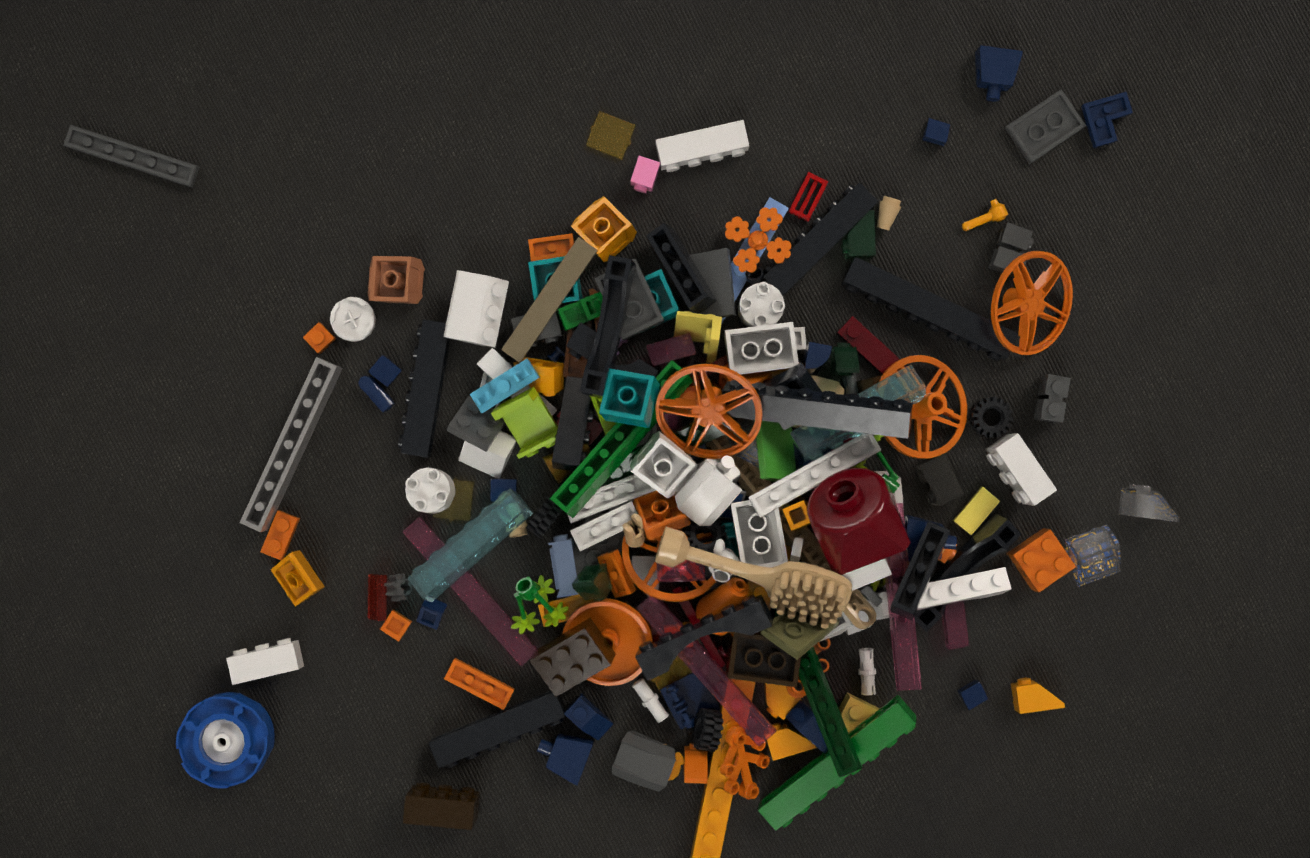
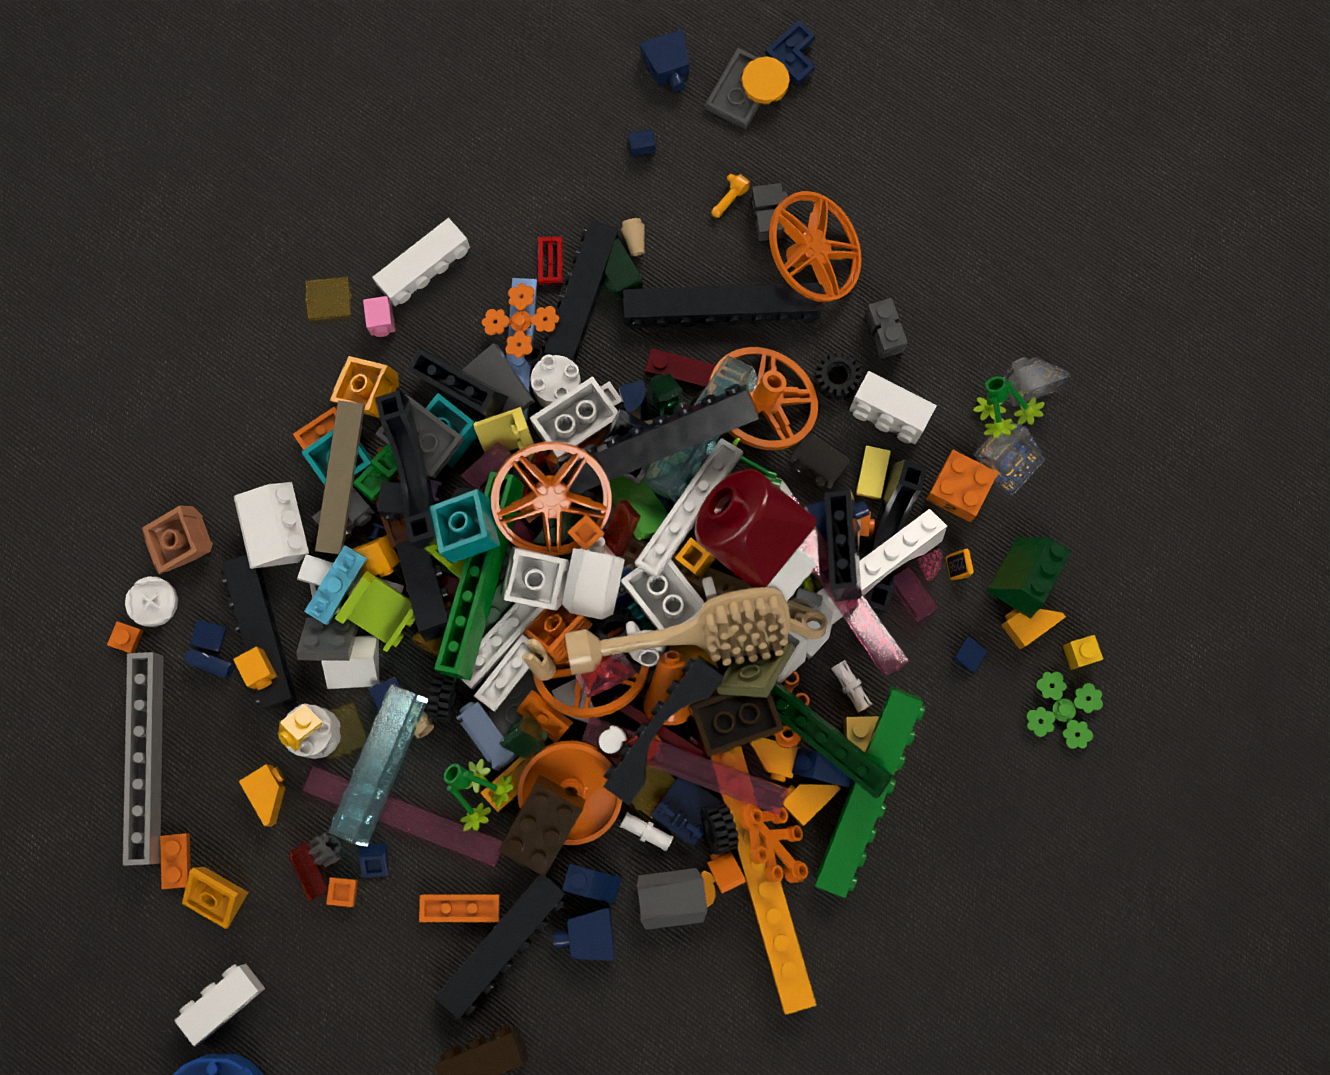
camera: 25 degrees left, 10 degrees down
none -> light orange brick [233,646,277,690]
none -> light orange slope [239,764,286,827]
none -> yellow bracket [278,704,322,752]
none -> orange plate [567,514,605,550]
none -> white piece [598,726,628,755]
none -> clear red tile [603,500,641,557]
none -> light orange tile [742,57,790,104]
none -> clear pink tile [916,548,943,582]
none -> slope [946,549,974,580]
none -> plant [973,376,1045,439]
none -> dark green slope [986,537,1072,619]
none -> bright green plant [1026,672,1103,749]
none -> yellow brick [1063,635,1103,670]

